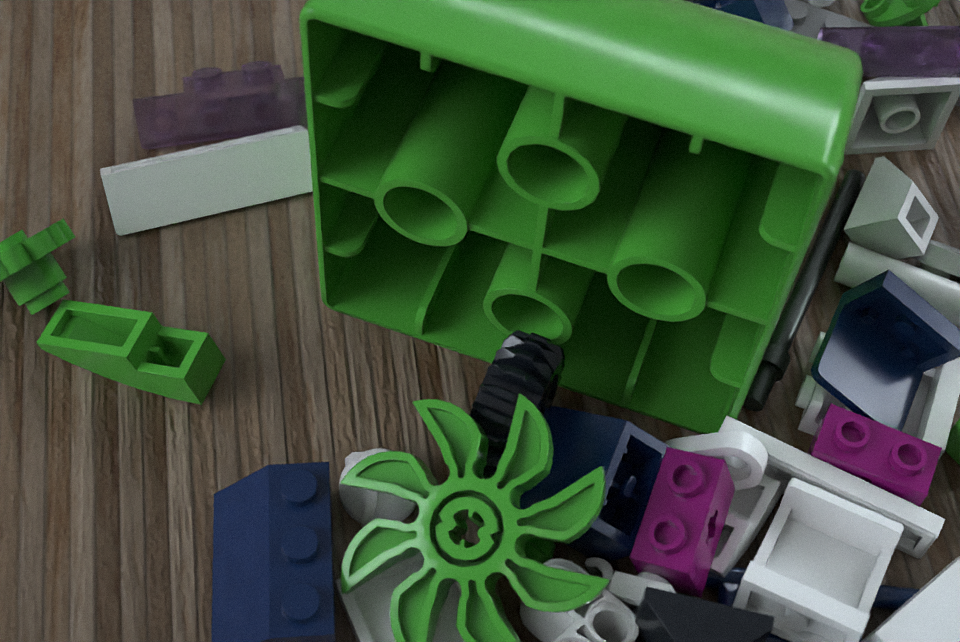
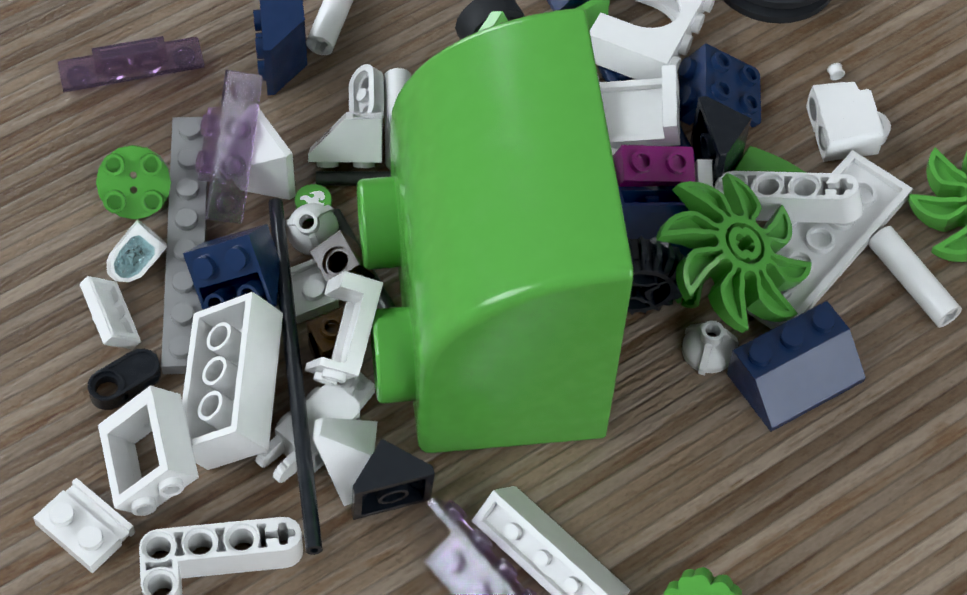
camera: 115 degrees left, 0 degrees up
bright green slope [36,299,226,405] -> none

